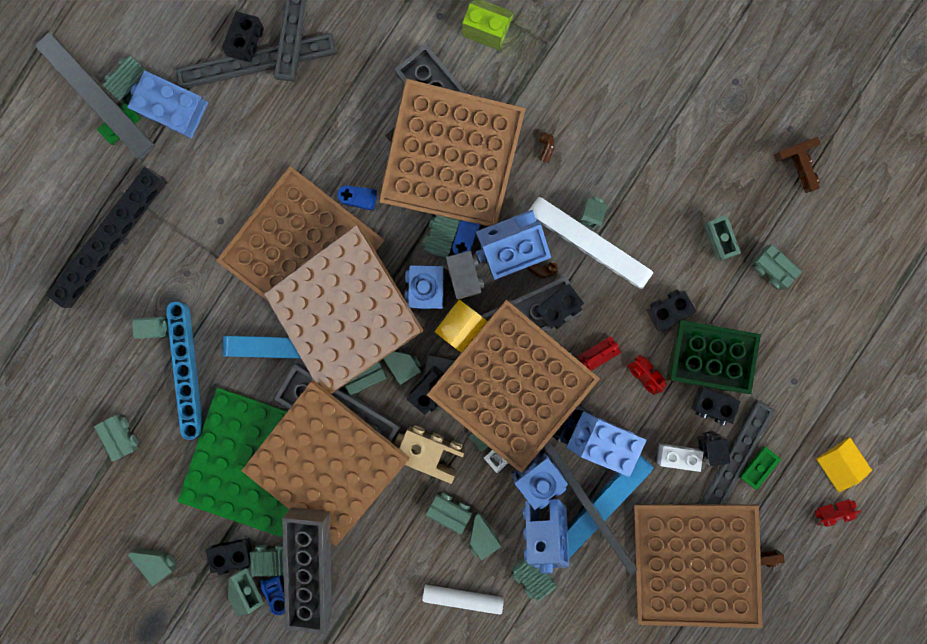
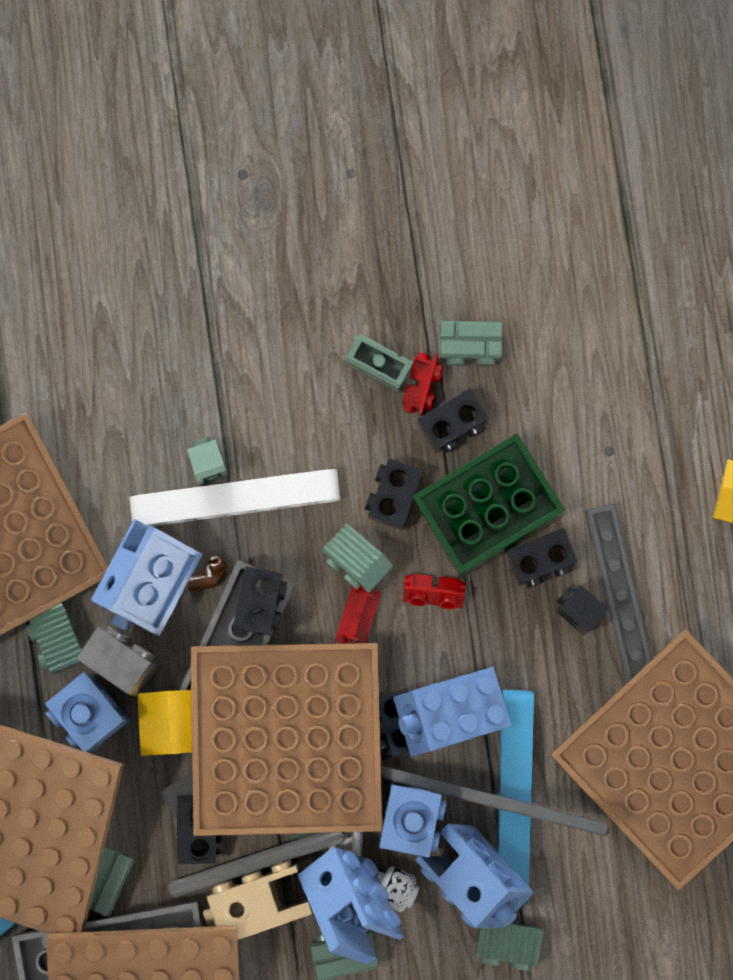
camera: 40 degrees left, 5 degrees down
sand green slope [383,351,422,385] -> none
blue piece [453,220,480,255] -> none
sand green slope [469,510,501,561] -> none
reddish brown arm [539,132,554,163] -> none
white brick [656,443,704,472] -> none
green plate [739,446,781,490] -> none
reddish brown bracket [774,137,821,193] -> none
none -> light grey axle [168,832,345,898]
none -> medium blue torso [298,847,404,965]
none -> sand green brick [322,524,394,593]
none -> white head [378,866,420,912]
none -> red hinge [402,353,443,417]
none -> black brick [417,387,489,454]

